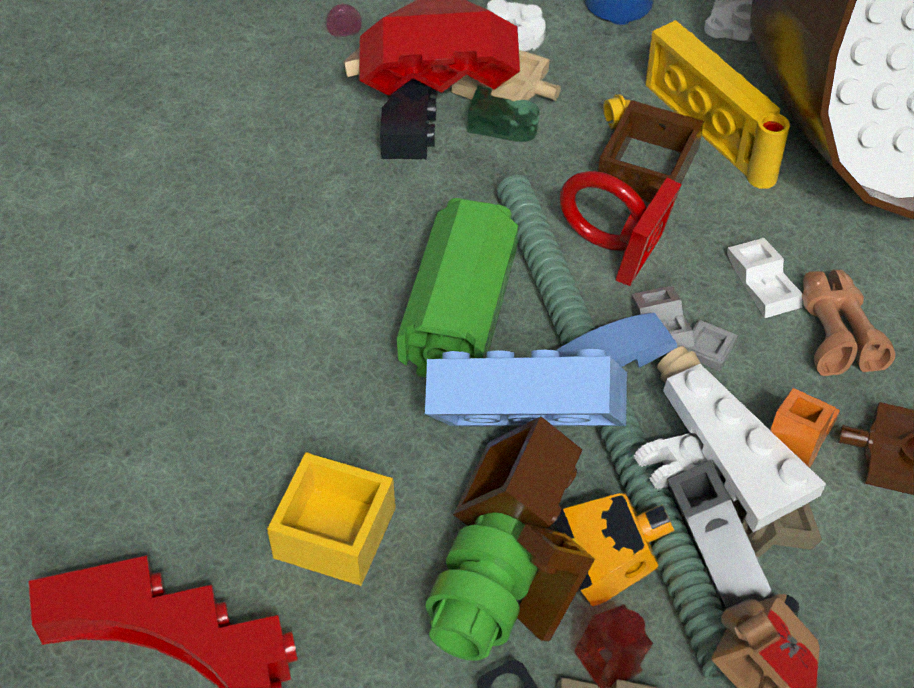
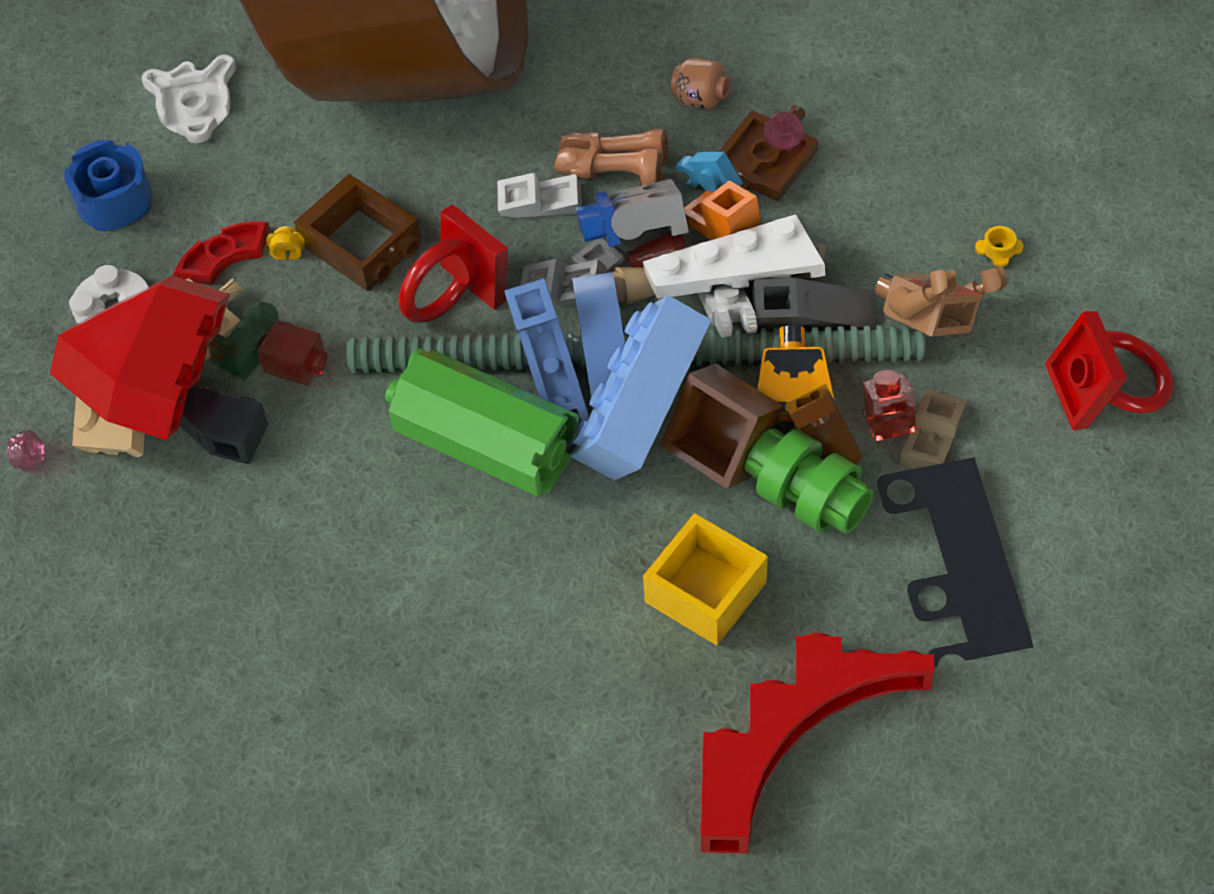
camera: 70 degrees left, 5 degrees up
yellow hinge [646,20,790,189] -> none
none -> red tile [173,221,270,285]
none -> clear red brick [258,320,327,386]
none -> medium blue slope [505,278,589,447]
none -> light grey hips [576,179,689,247]
none -> clear red cone [628,231,685,268]
none -> dark azure plate [674,152,743,192]

